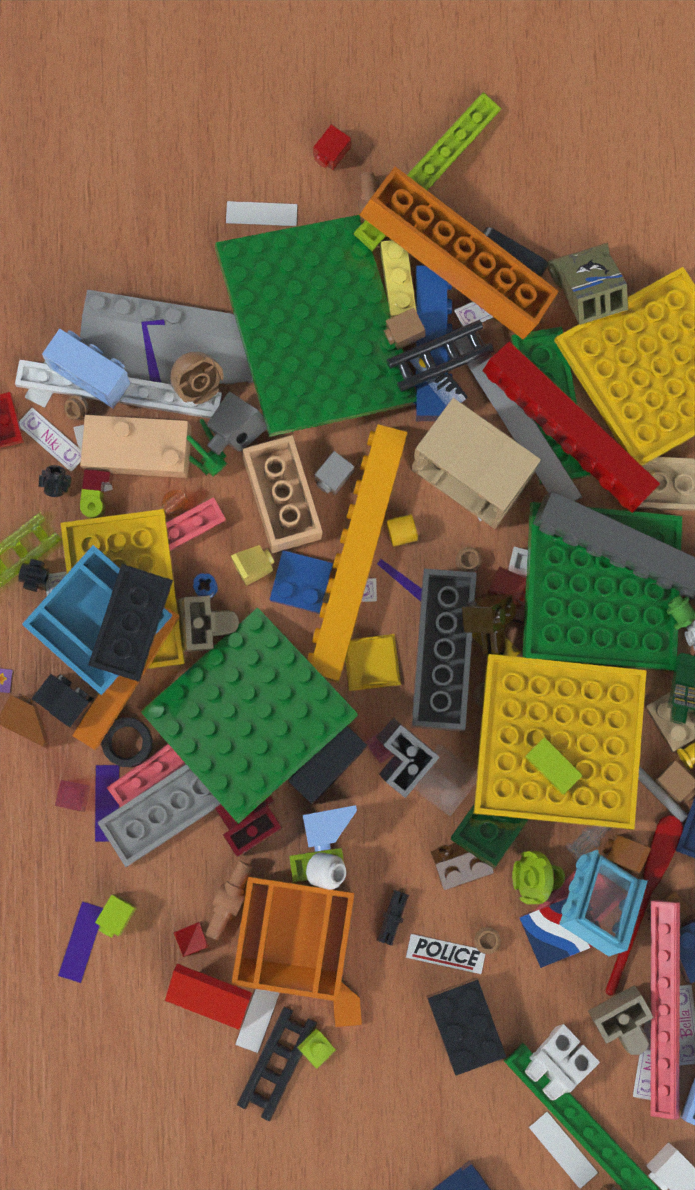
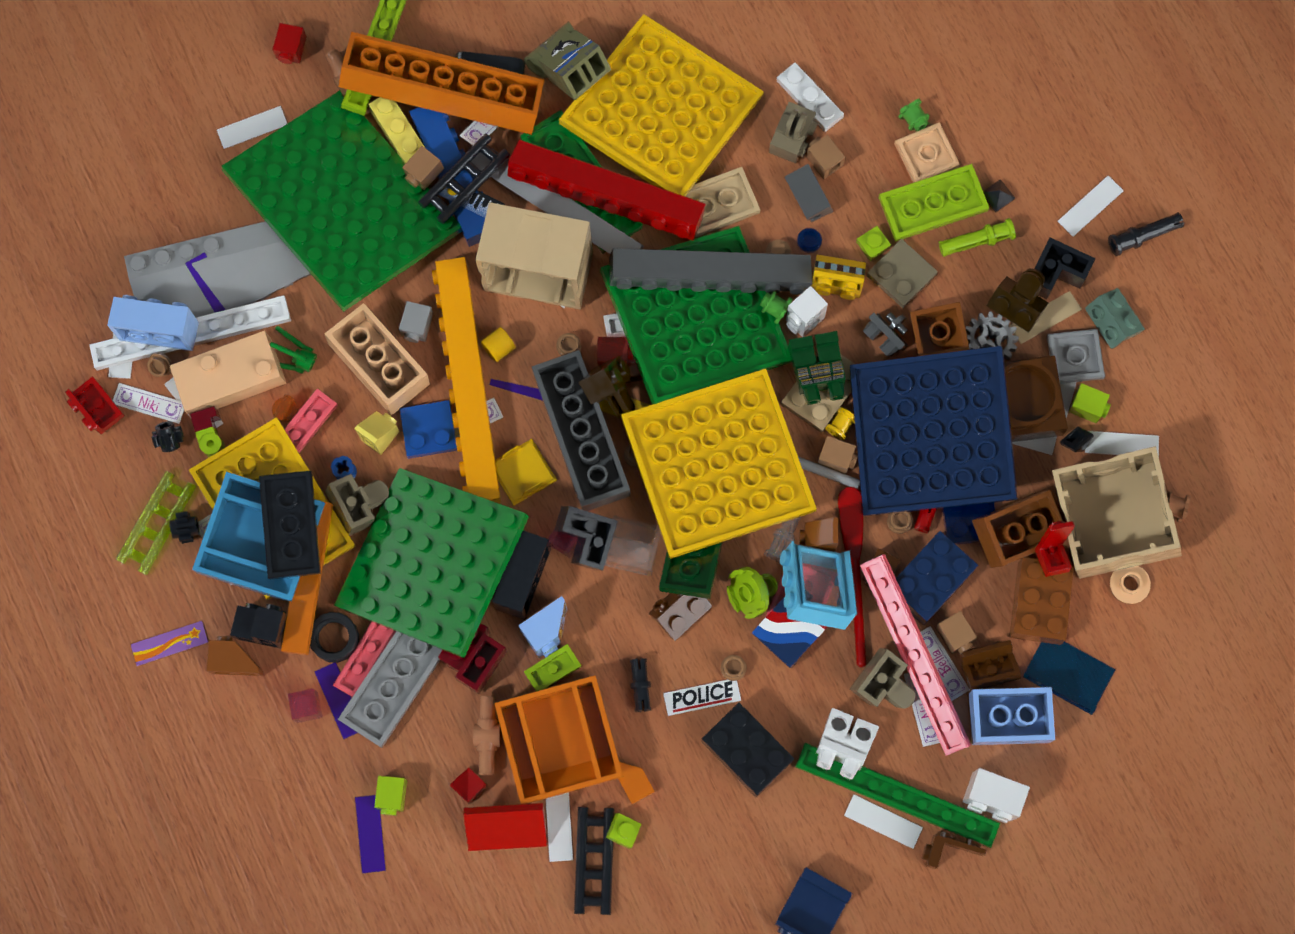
camera: 20 degrees left, 5 degrees down
medium nougat cylinder [170,351,224,404] -> none
dark grey torso [207,392,267,455] -> none
white head [306,853,346,890] -> none
lime tile [525,737,583,795] -> none

